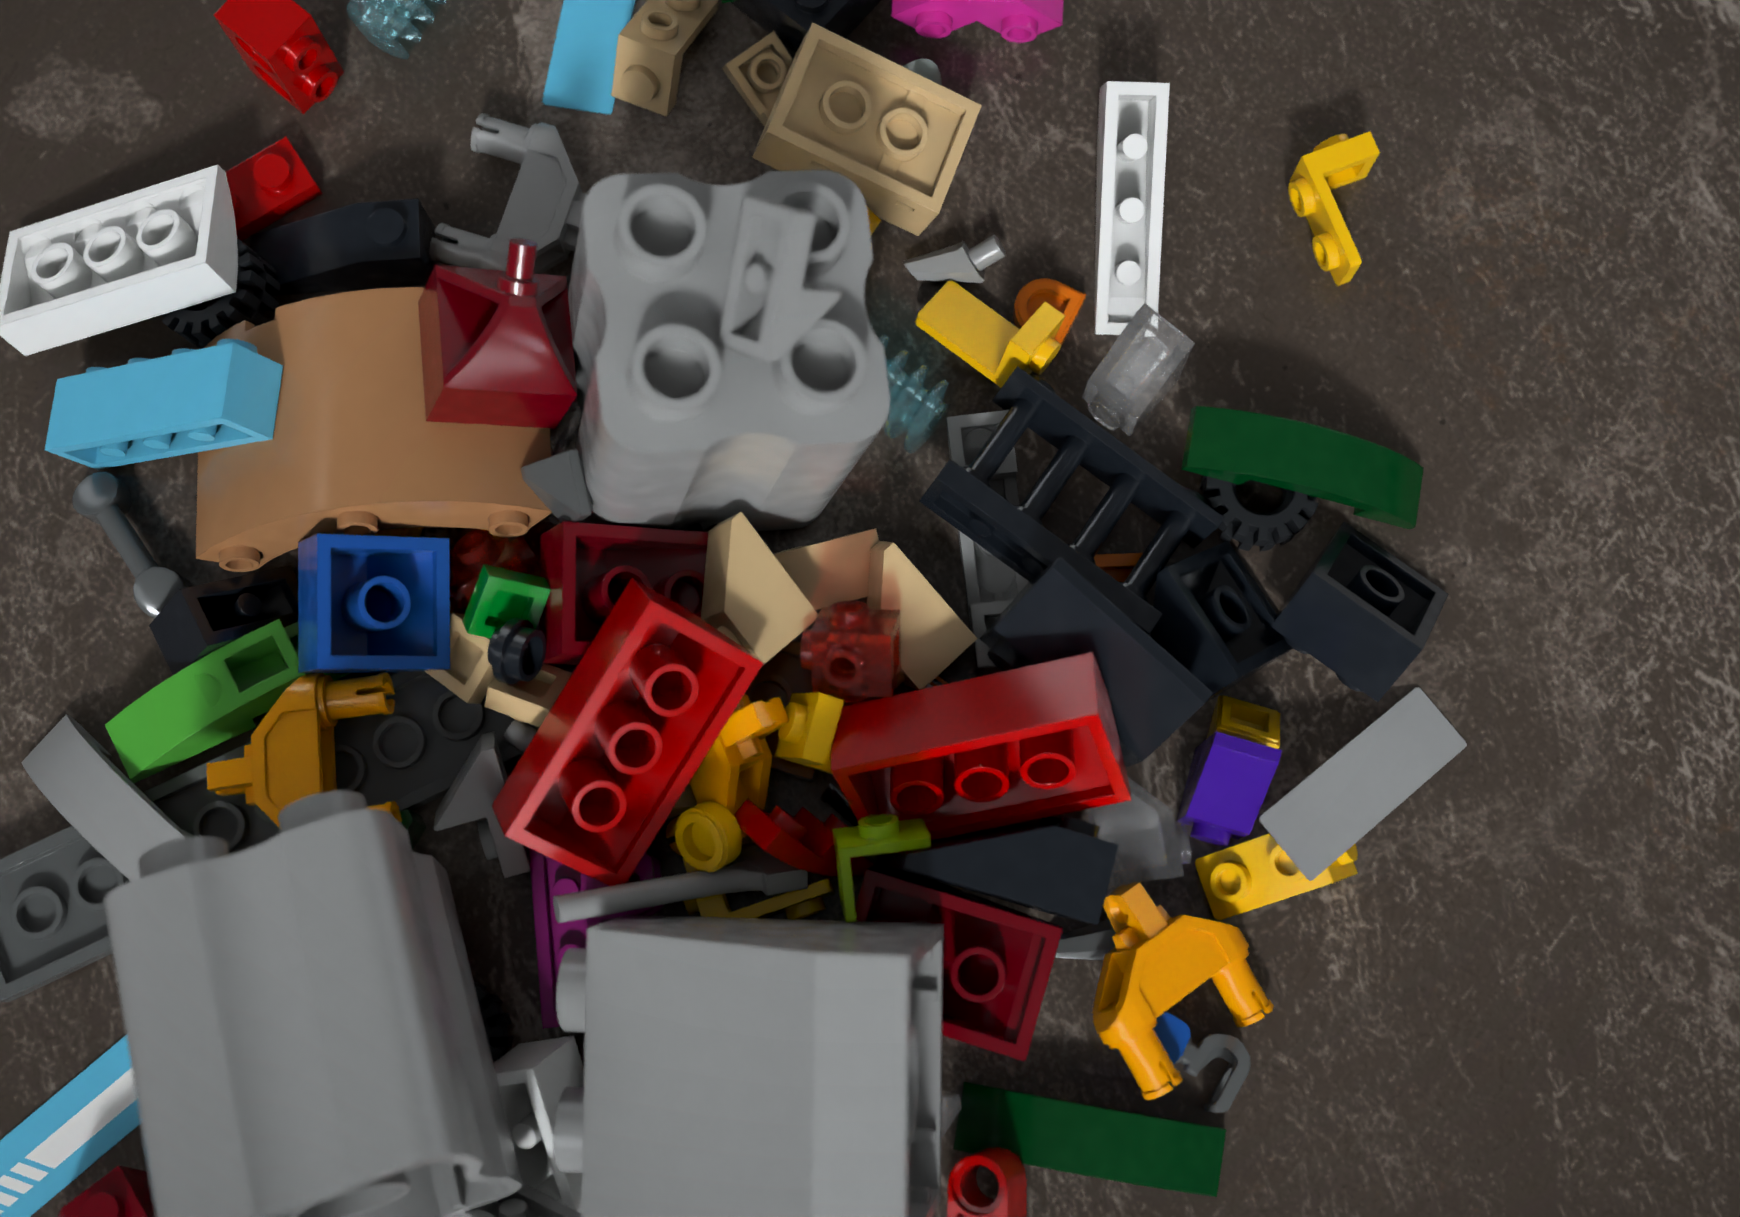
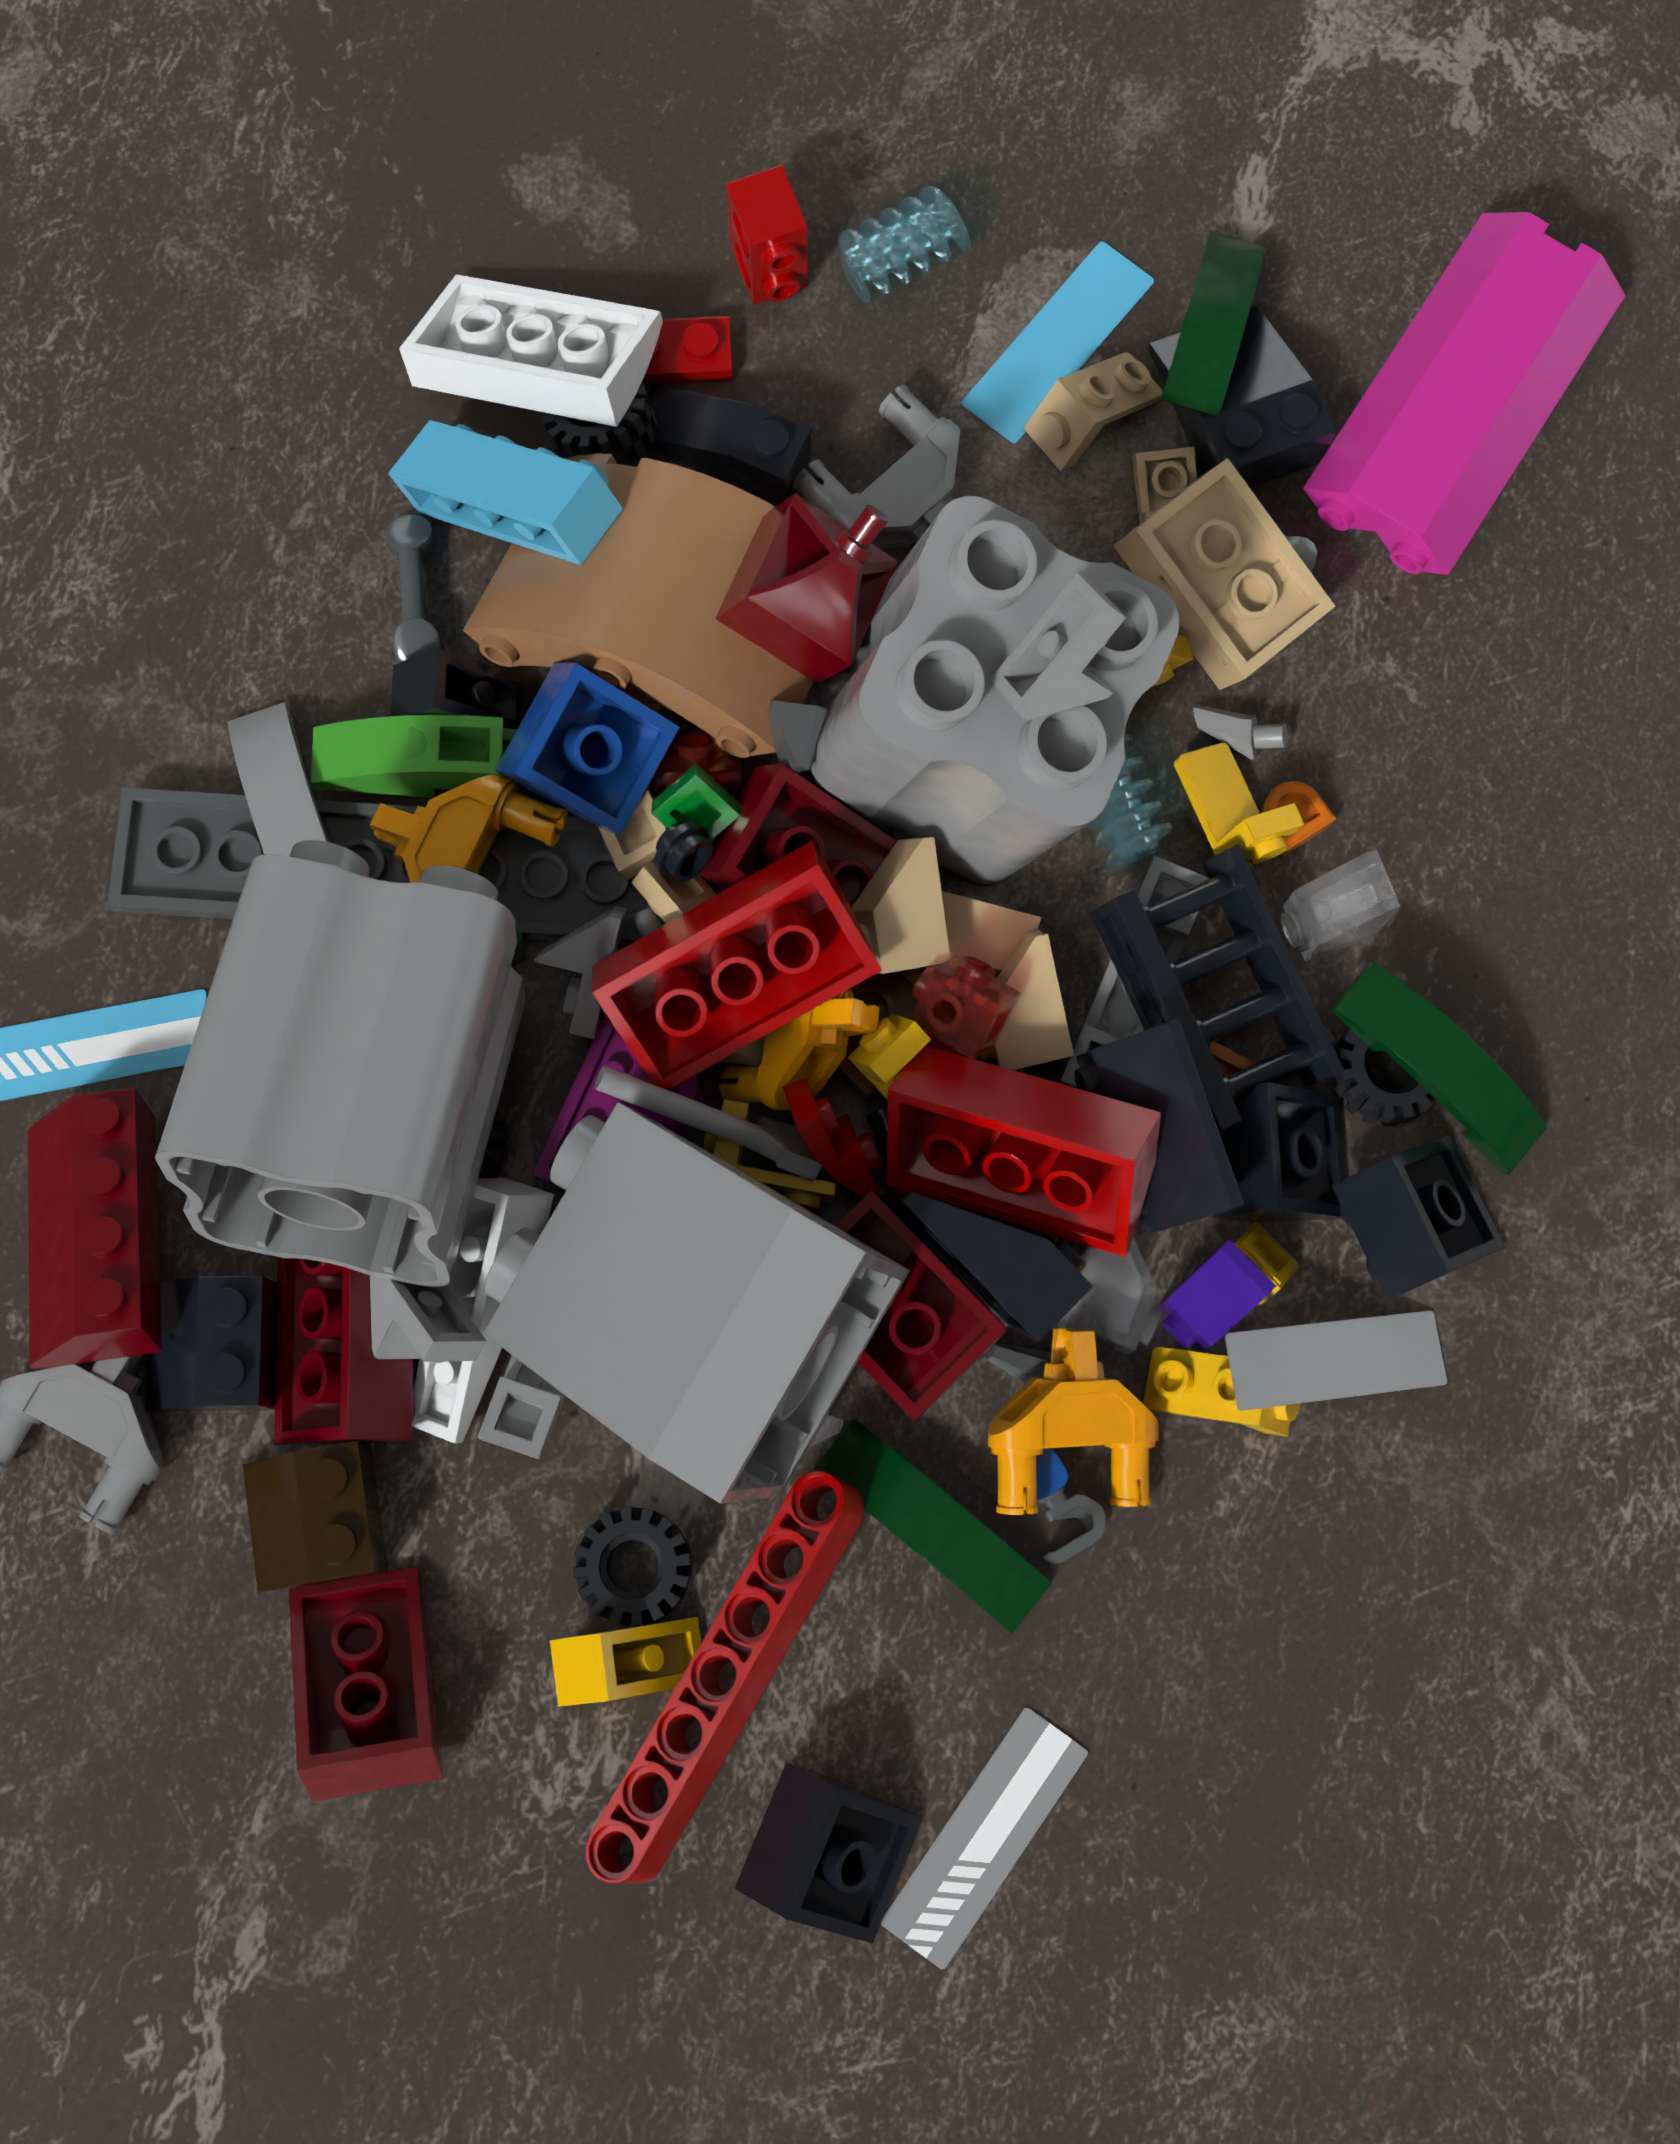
camera: 25 degrees right, 0 degrees up
yellow tile [675,801,742,873] -> none
lime bracket [833,814,931,923] -> none
white slope [1094,81,1170,336] -> none
yellow bracket [1288,131,1380,286] -> none

